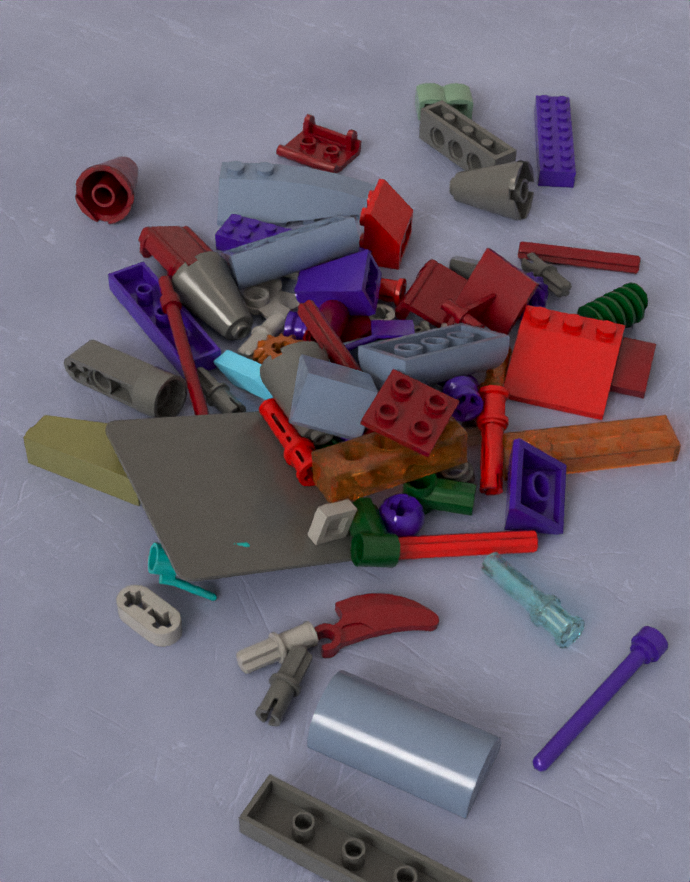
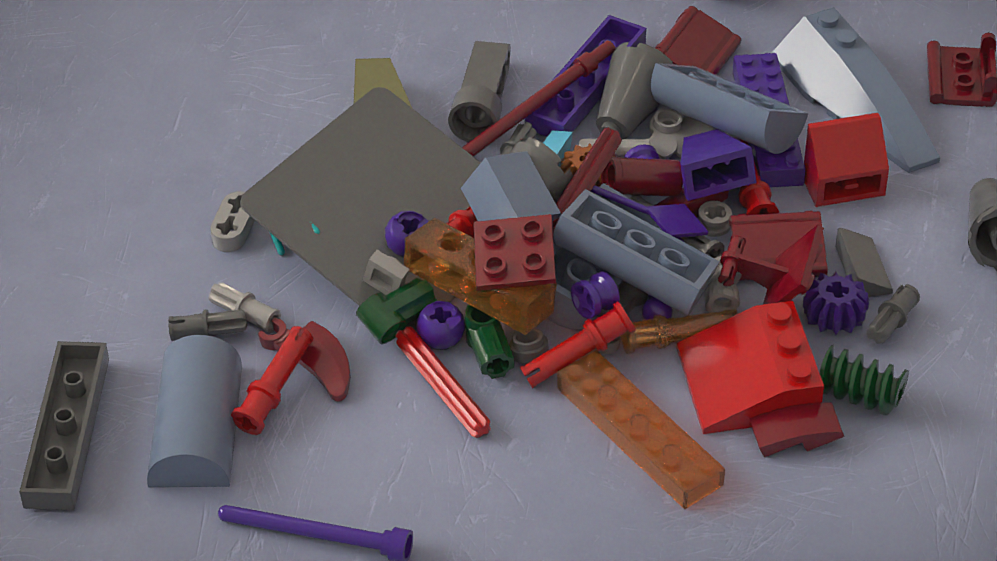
camera: 65 degrees right, 0 degrees up
clear light blue pin [481,552,585,649] -> none
dark purple slope [504,438,566,535] -> none
dark red axle [518,241,641,274] -> none
none -> red pin [231,326,314,435]
none -> dark purple piece [385,211,432,258]

